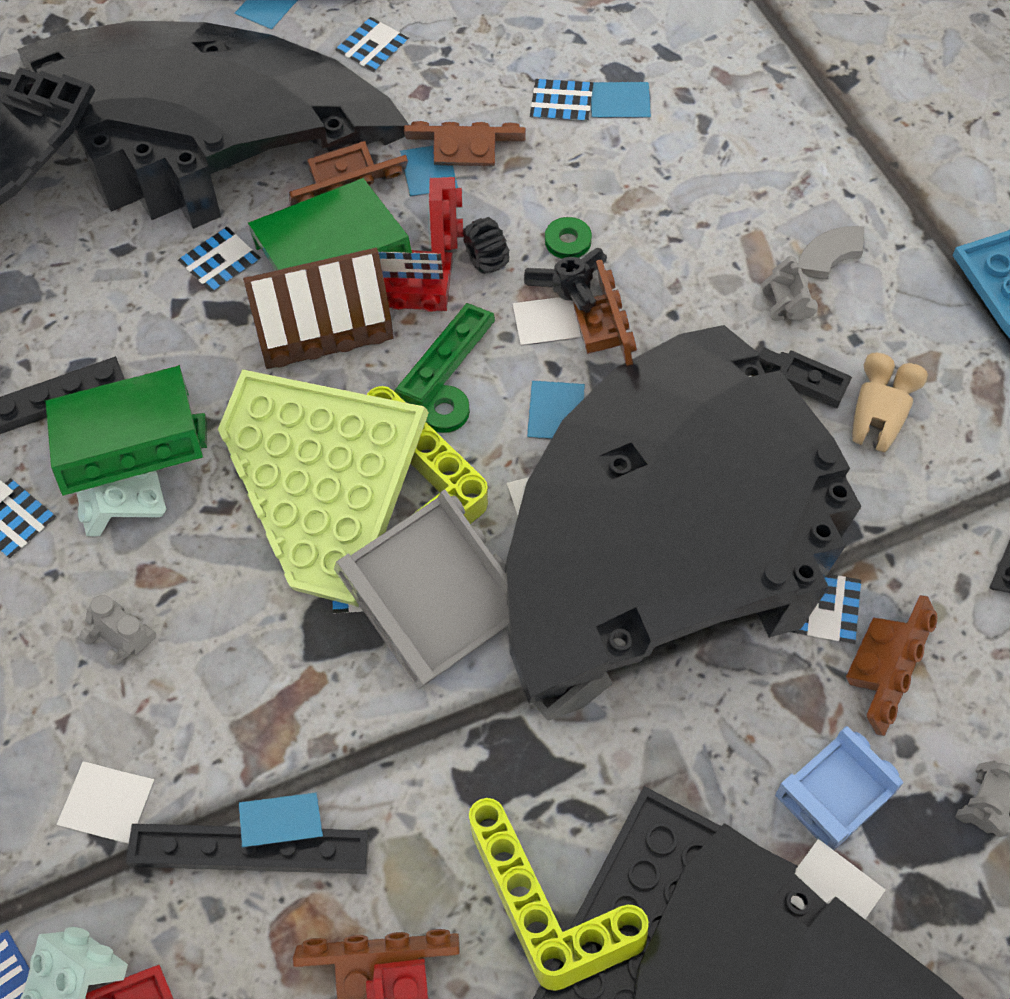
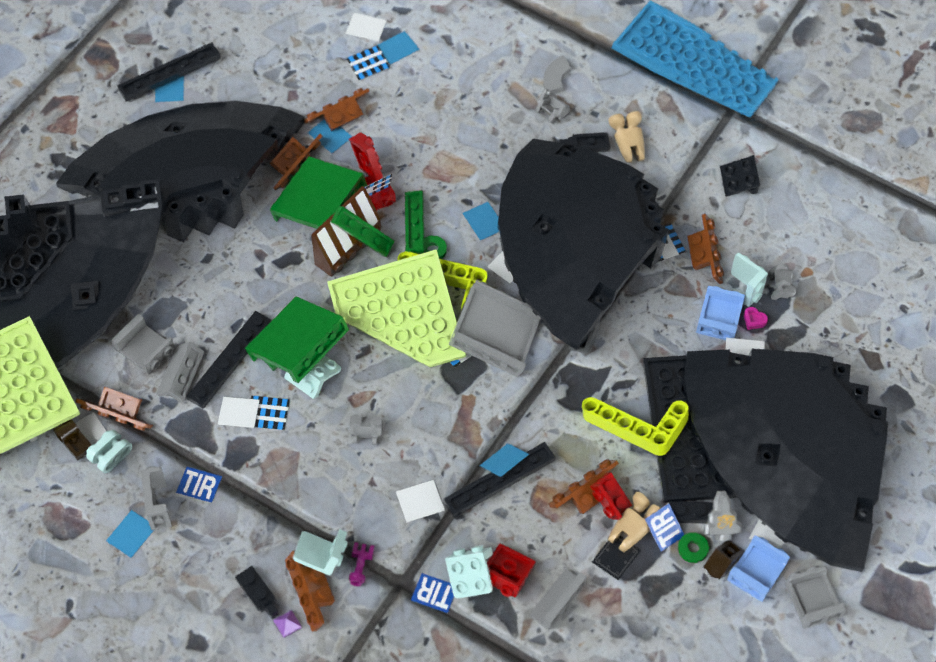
camera: 35 degrees left, 0 degrees up
sticker [178,227,261,292] -> none
sticker [335,17,409,72] -> none
black gear [463,217,510,274] -> none
white sticker [512,297,581,345] -> none
black bush [524,248,607,313] -> none
green piece [545,217,592,259] -> none
dark orange bracket [573,259,637,366] -> none
none -> green tile [331,206,395,257]
none -> white sticker [345,13,387,41]
none -> light aqua bracket [731,253,768,307]
none -> dark pink tile [744,307,768,330]

